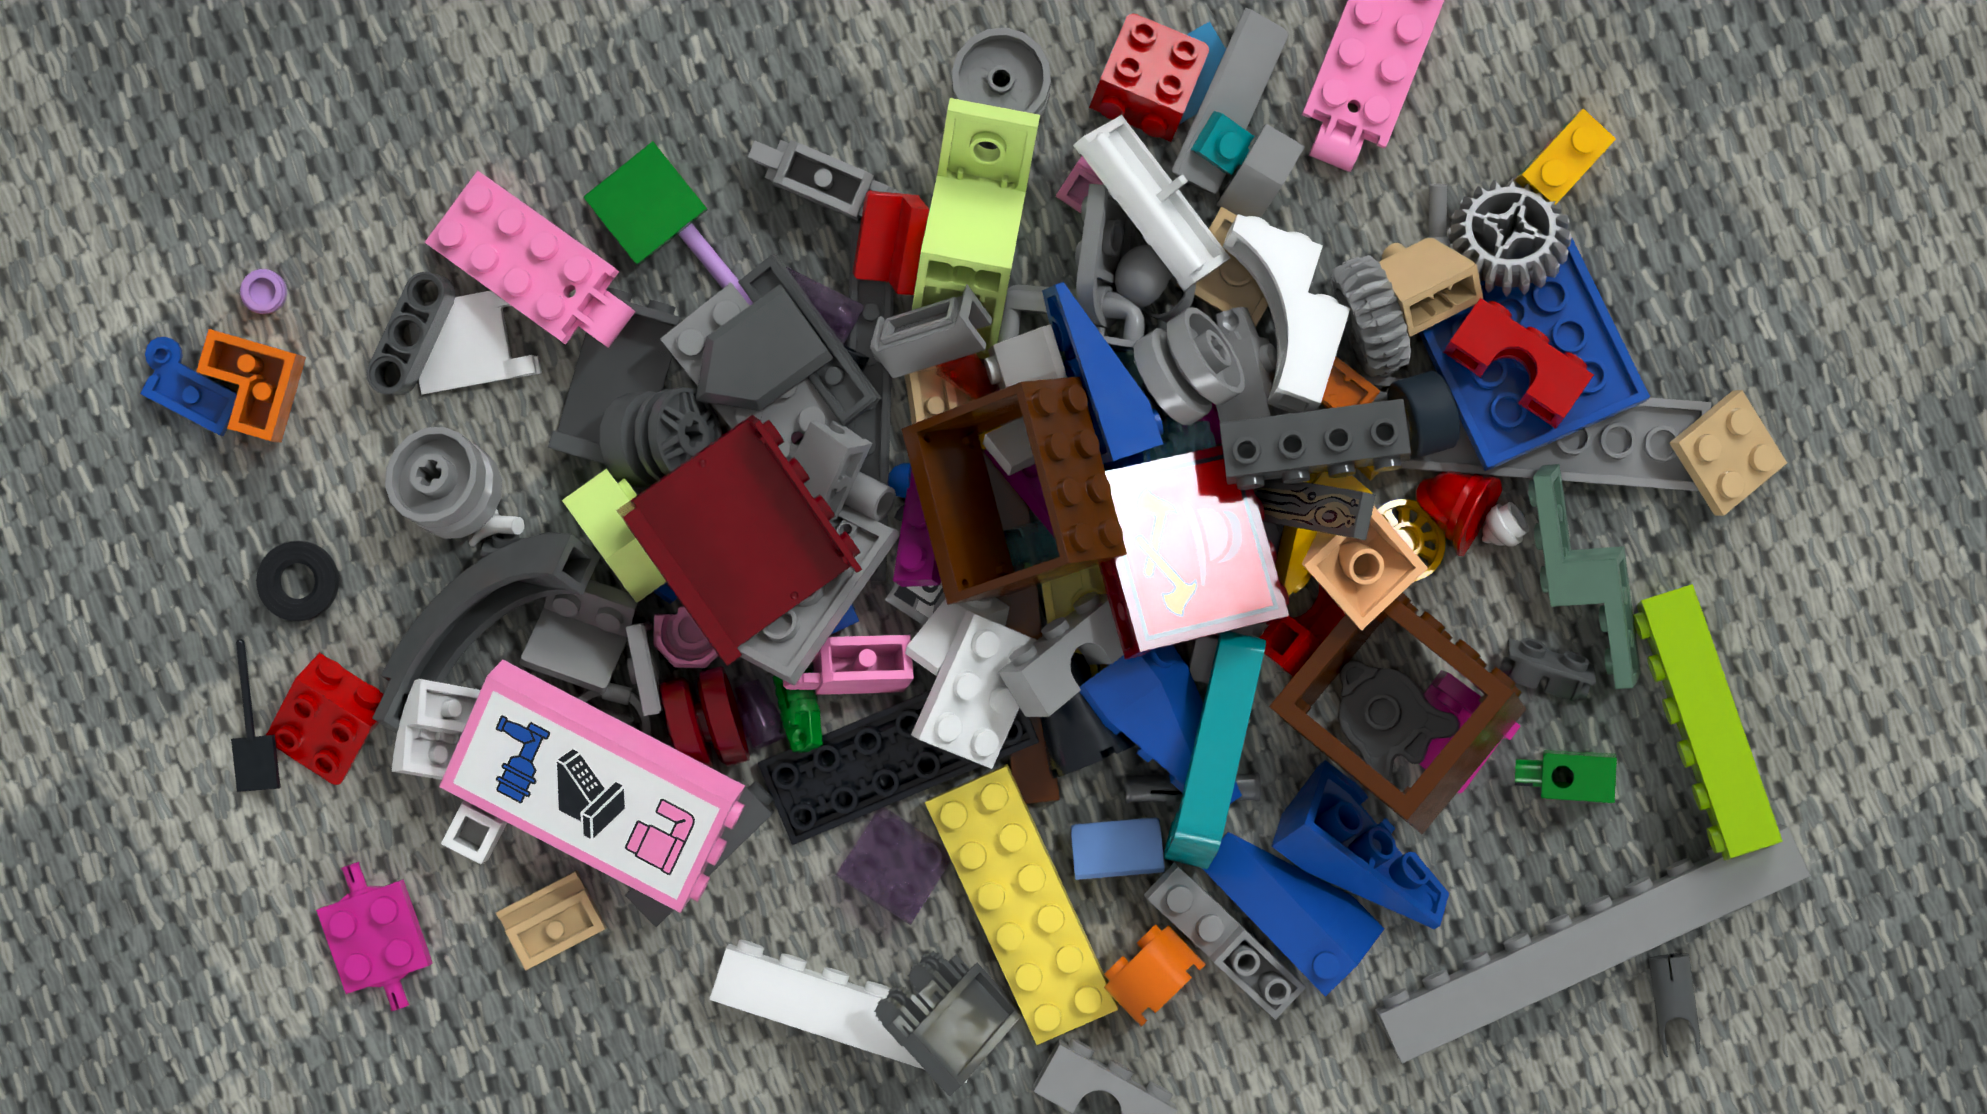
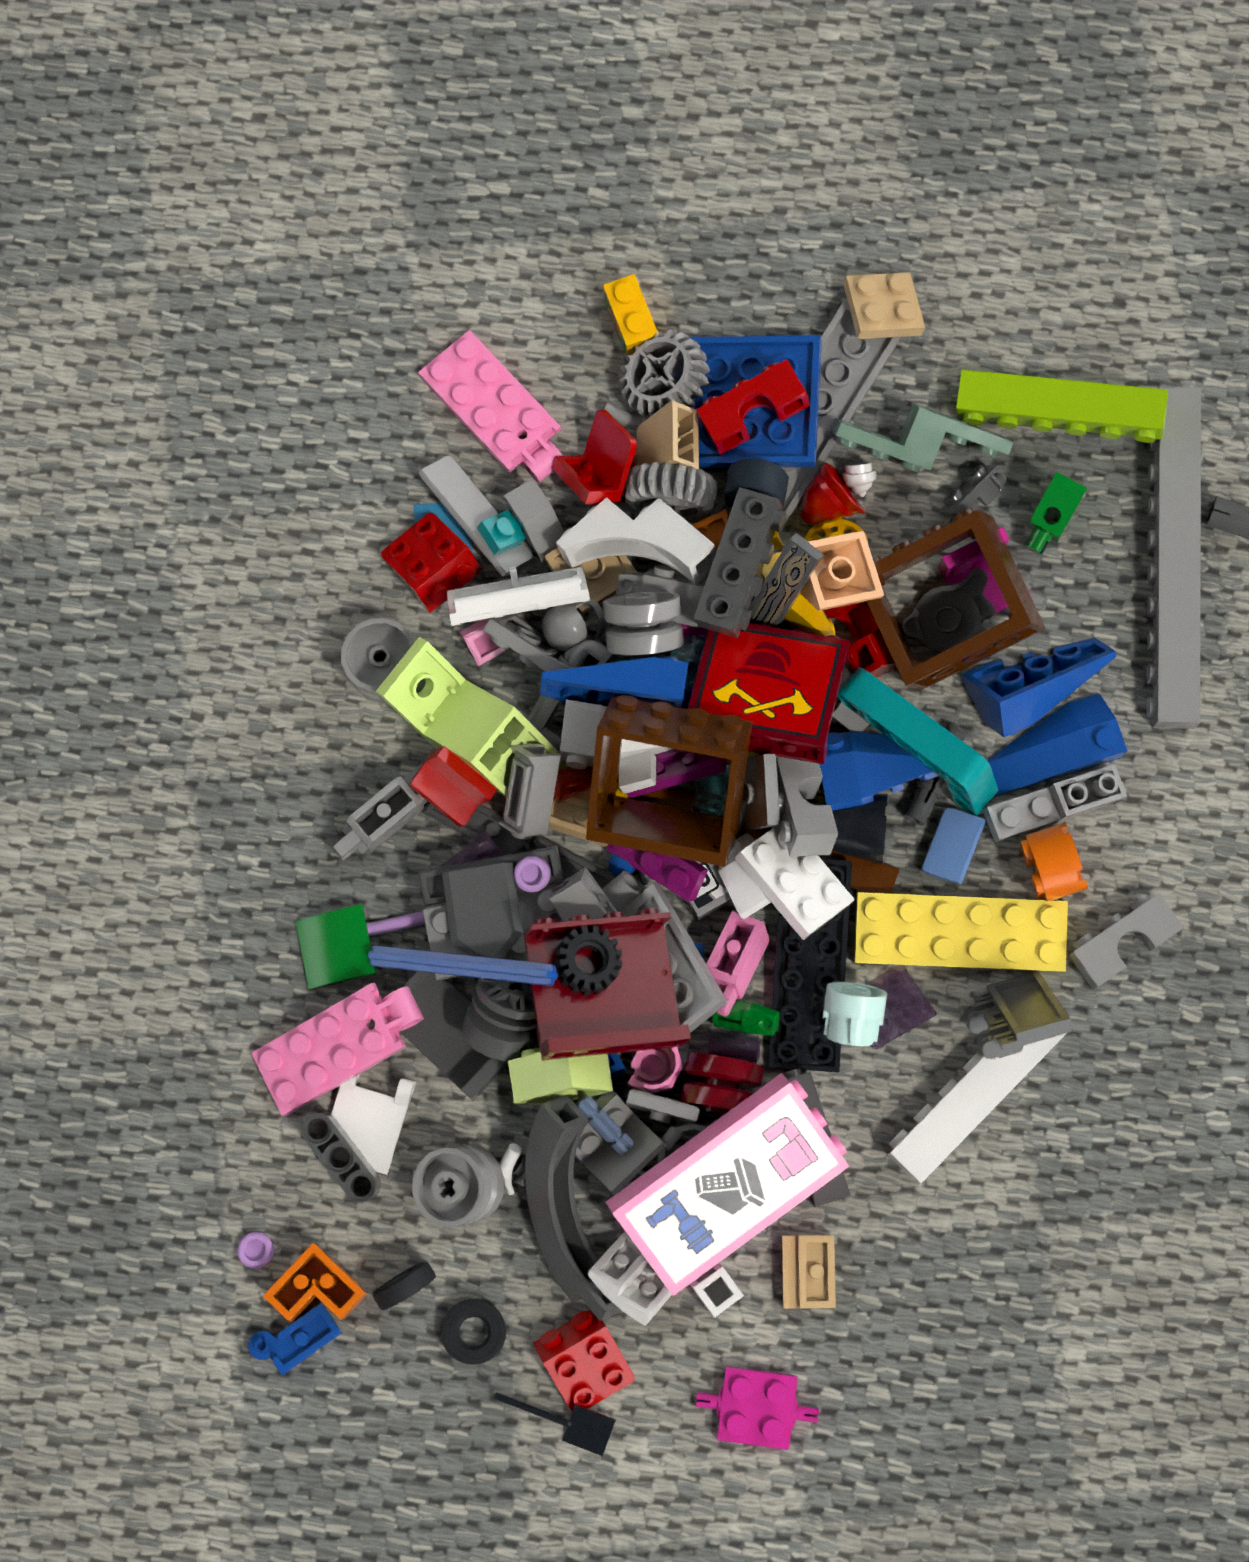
camera: 60 degrees left, 10 degrees down
none -> blue axle [368,945,558,986]
none -> black tyre [372,1261,436,1310]
none -> lavender tile [514,856,551,892]
none -> red bracket [552,410,637,505]
none -> black tyre [553,926,623,996]
none -> sand blue axle [575,1095,634,1155]
none -> light grey plate [739,754,780,832]
none -> light aqua piece [823,982,887,1046]

